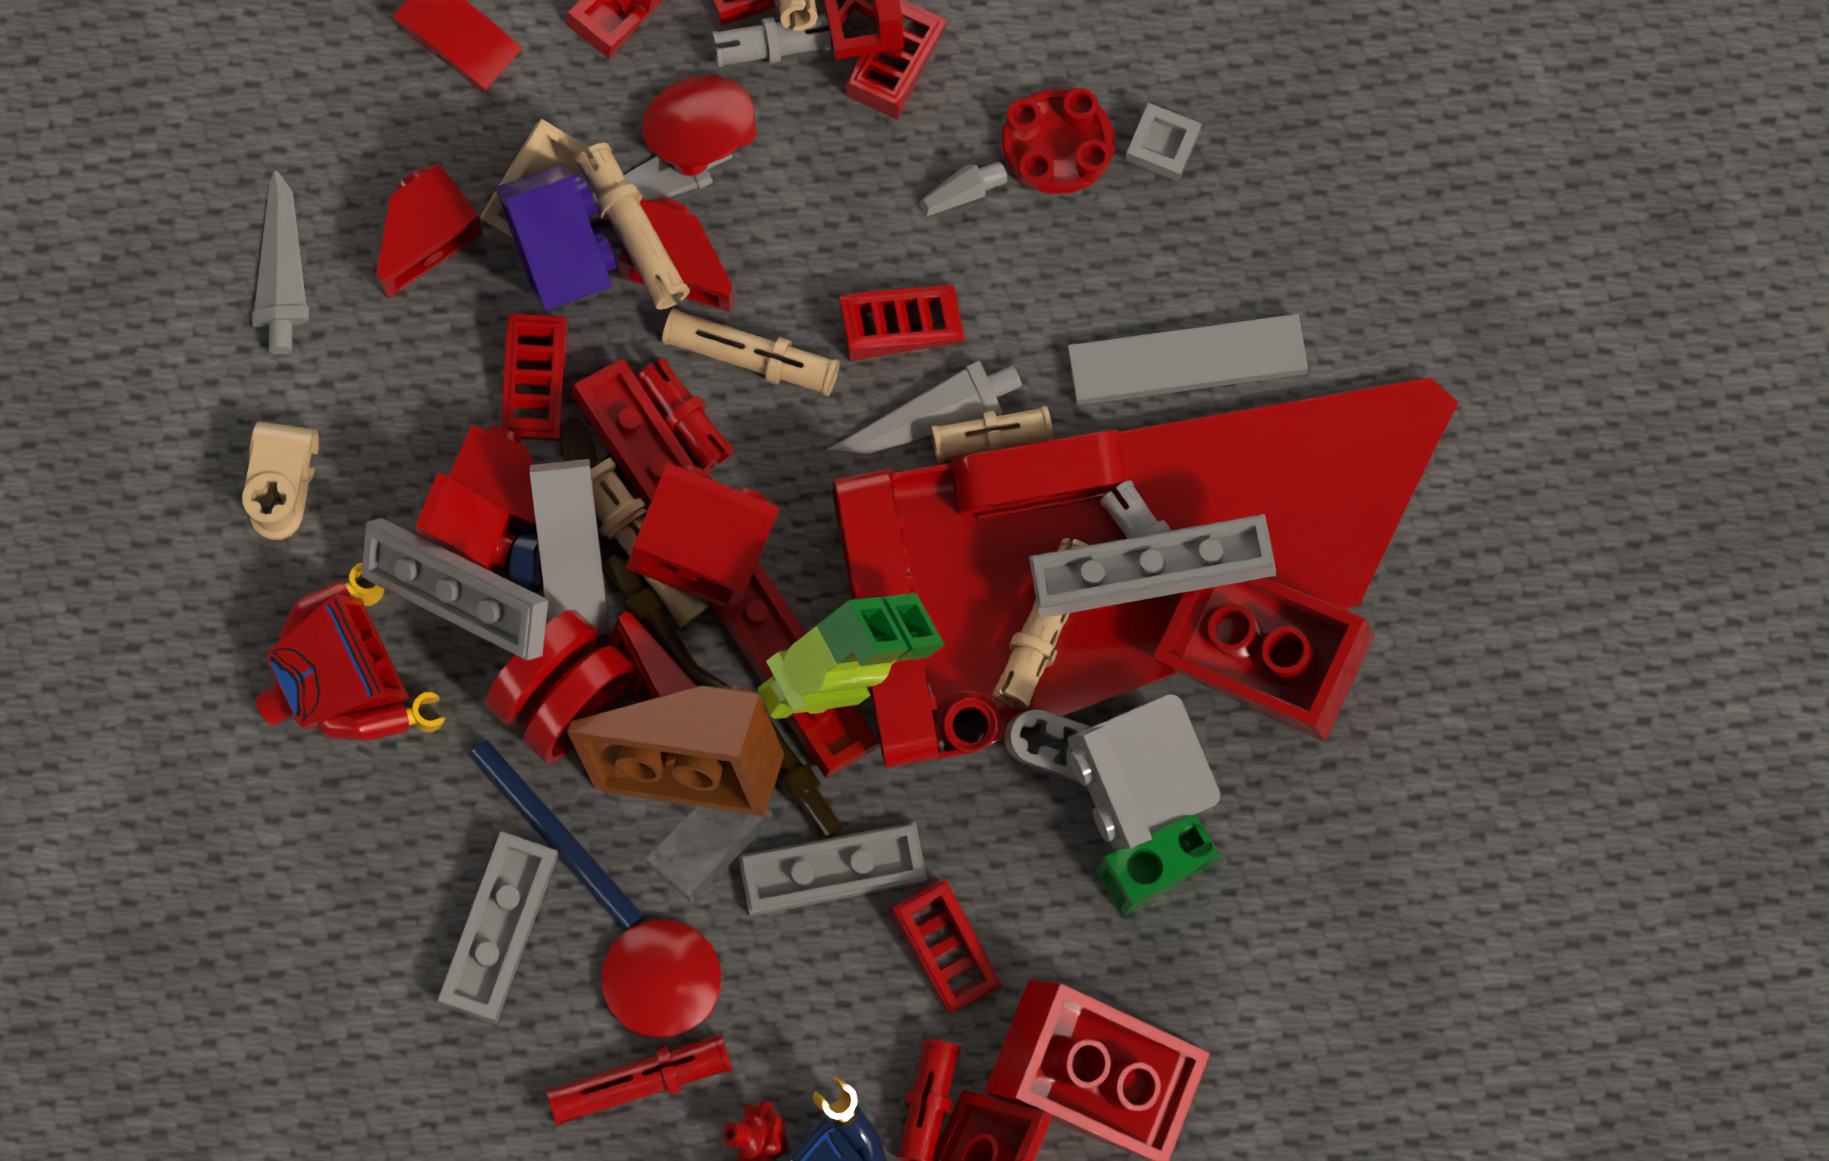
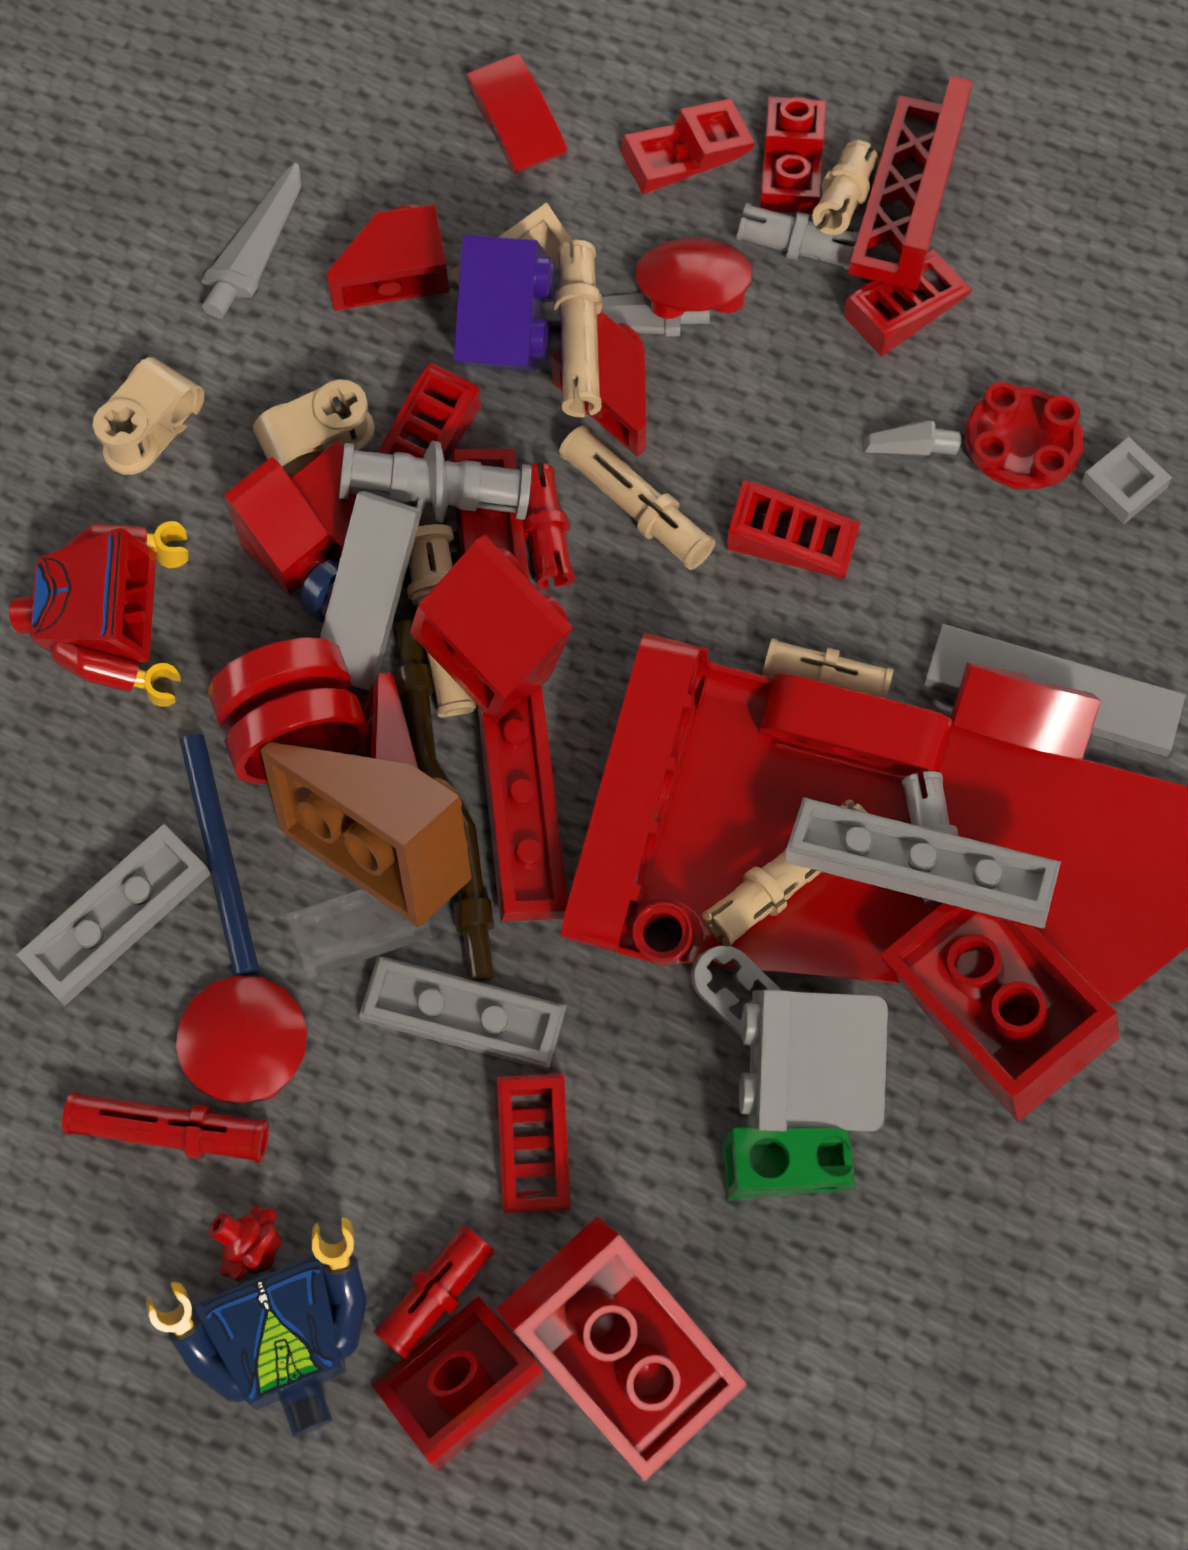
camera: 30 degrees right, 5 degrees down
light grey tile [362,518,548,661] -> none
hips [758,593,945,719] -> none
light grey bar [827,361,1022,455] -> none
none -> tan piece [253,379,375,478]
none -> light grey piece [339,441,531,523]
none -> red slope [950,662,1101,760]

